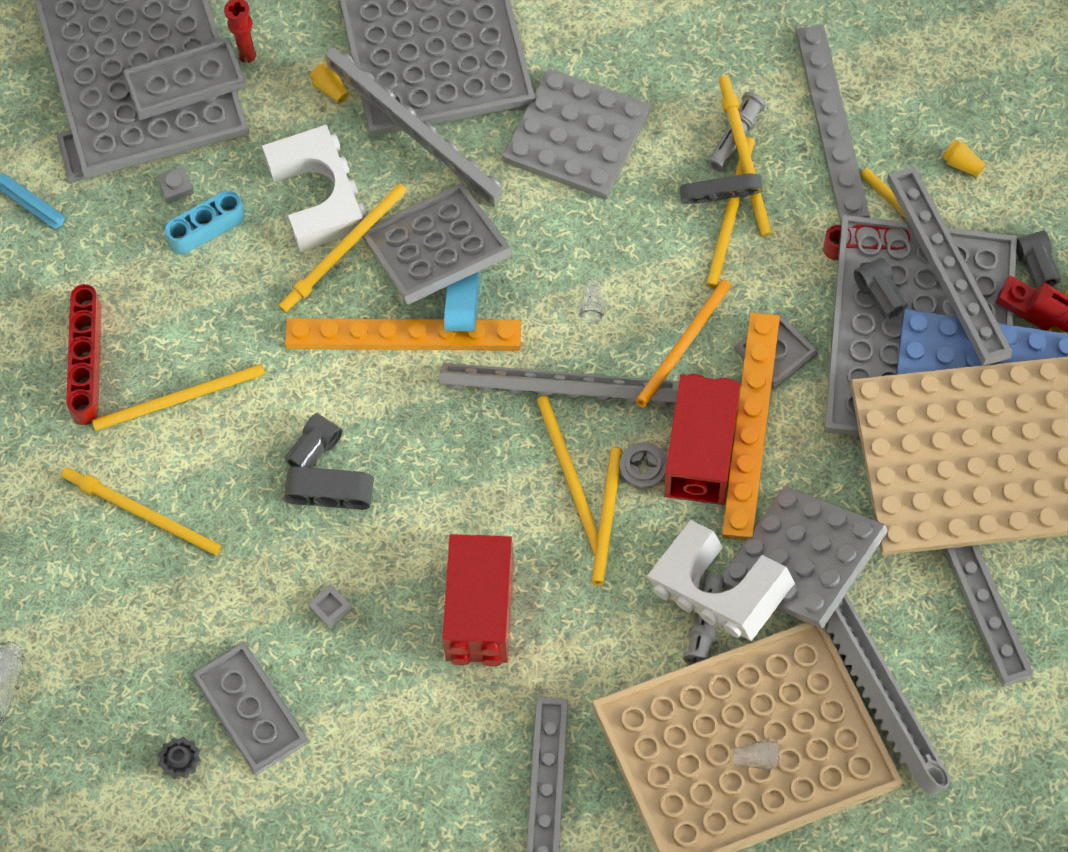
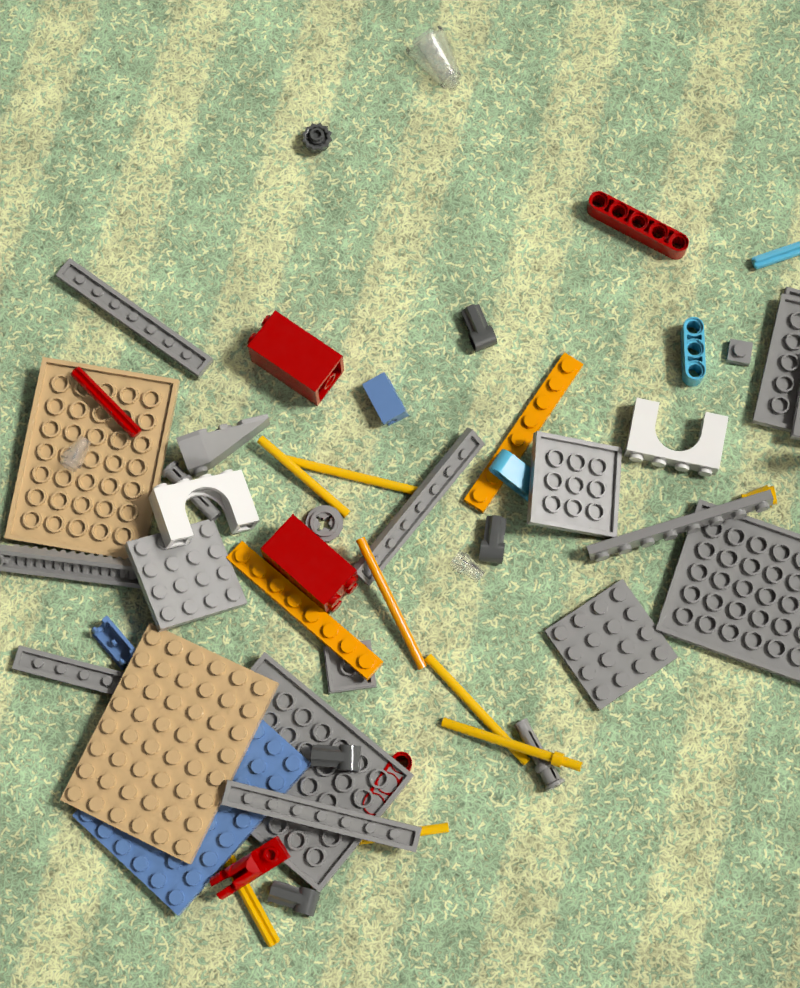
camera: 120 degrees right, 10 degrees up
yellow bar [61,467,222,556] -> none
yellow piece [92,363,265,431] -> none
light grey tile [191,641,309,776] -> none
yellow bar [278,183,407,313] -> none
dark grey beam [283,467,374,510] -> none
light grey plate [308,584,352,629] -> none
dark grey beam [680,173,763,204] -> none
light grey plate [796,25,870,224] -> none
yellow cone [942,139,986,178] -> none
none -> red axle [71,366,141,438]
none -> medium blue hinge [91,615,136,671]
none -> light grey wedge [176,414,271,477]
none -> medium blue hinge [362,372,409,426]
none -> dark grey piece [479,515,507,564]

